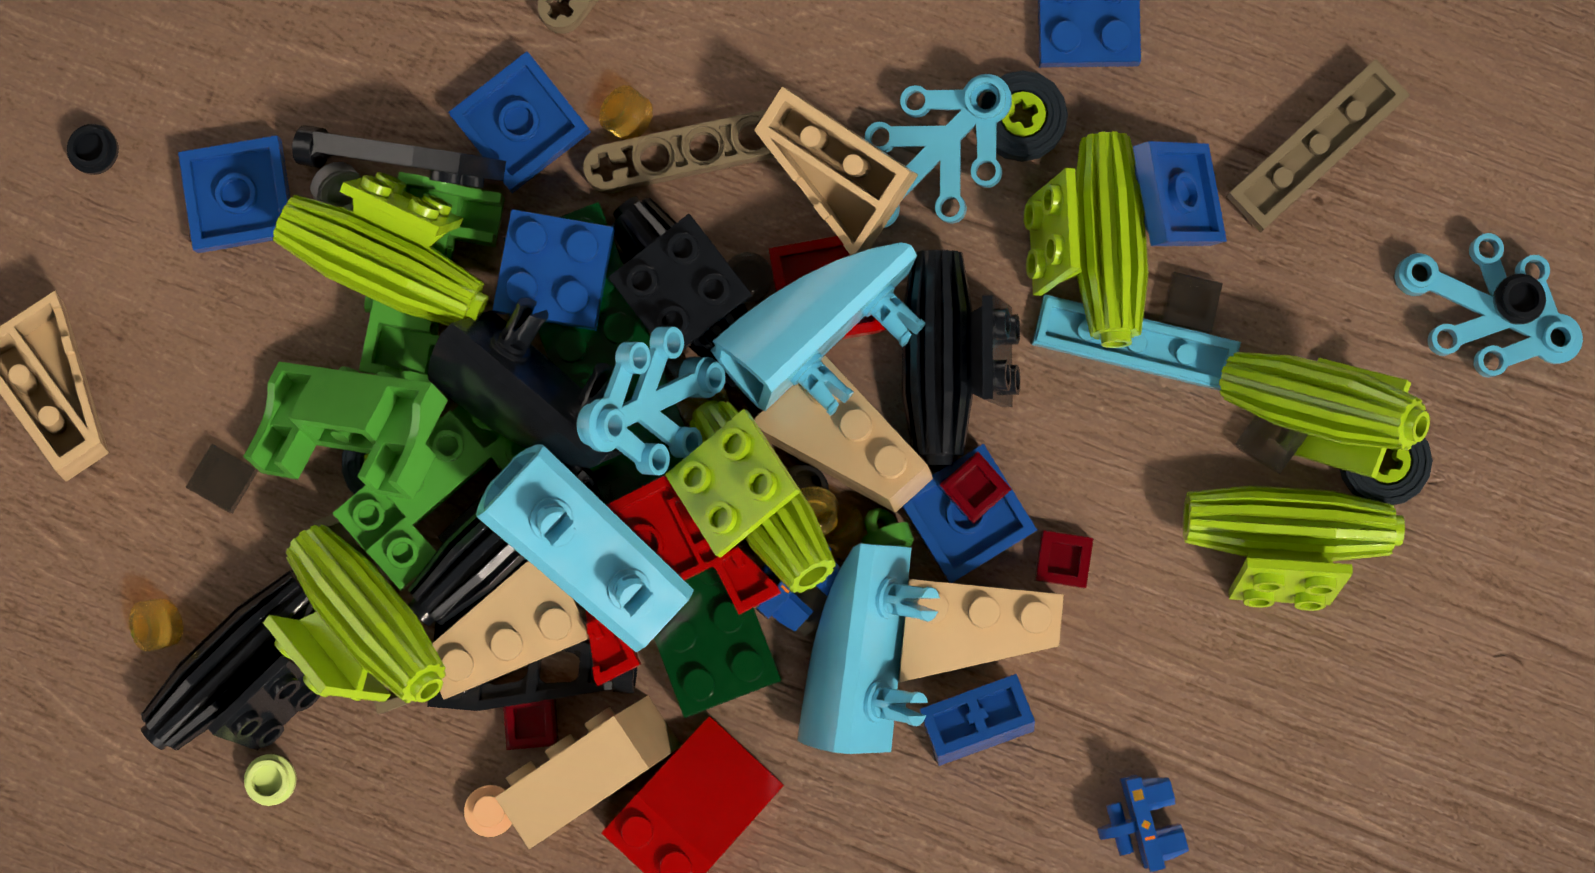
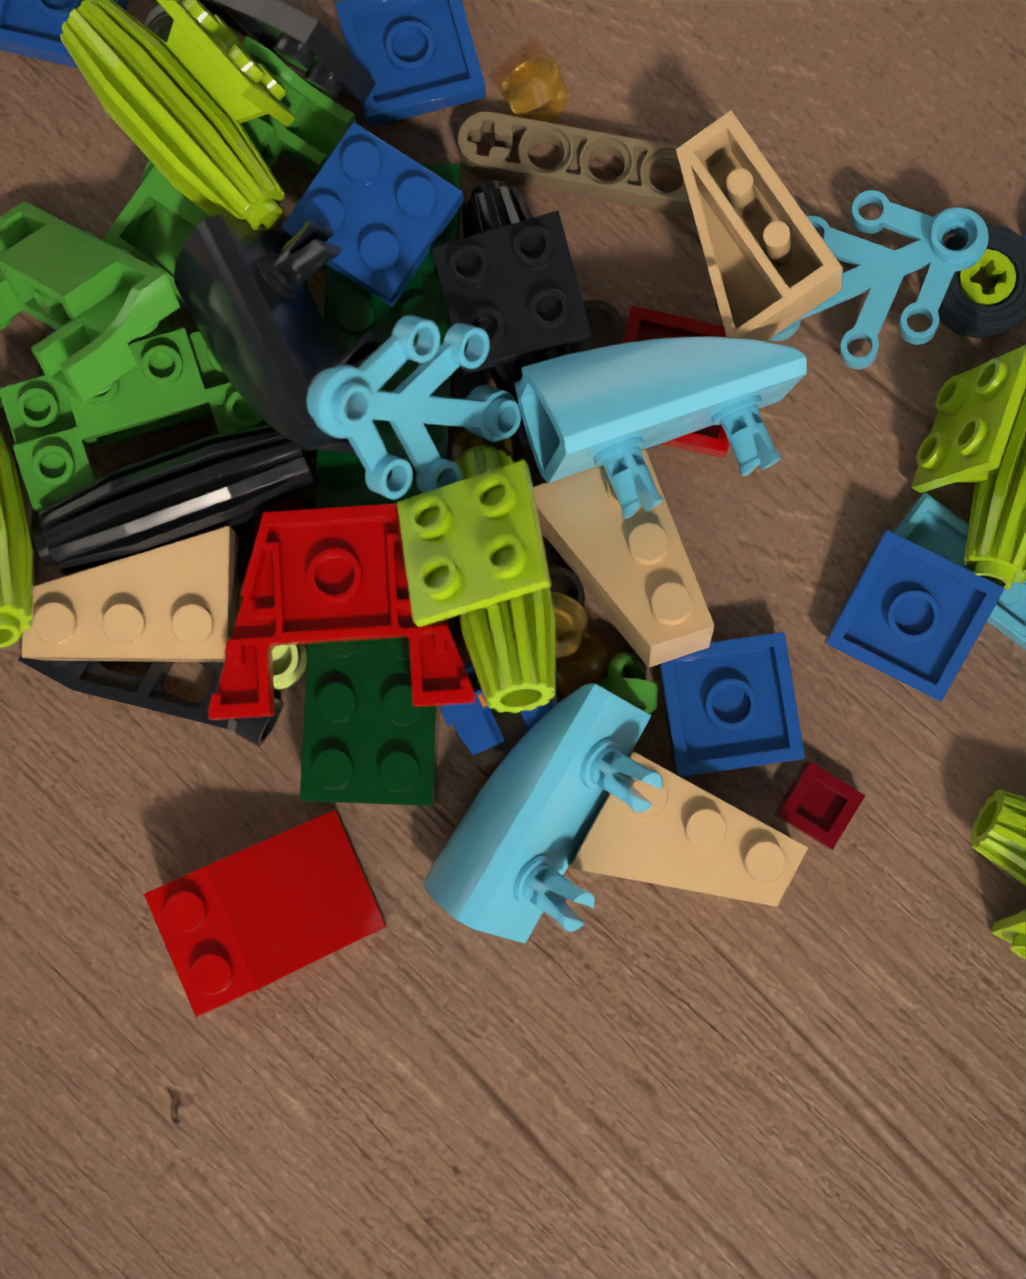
camera: 20 degrees right, 0 degrees up
light nougat plate [464,785,512,837] -> none
medium azure piece [476,444,694,652] -> none
tan wedge [495,696,682,849] -> none
dark red tile [503,699,559,750] -> none
black plate [902,250,1020,467] -> none
blue hinge [920,674,1035,766] -> none
dark red tile [939,451,1012,524] -> none
blue hips [1097,774,1189,872] -> none
none -> blue plate [824,529,1005,702]

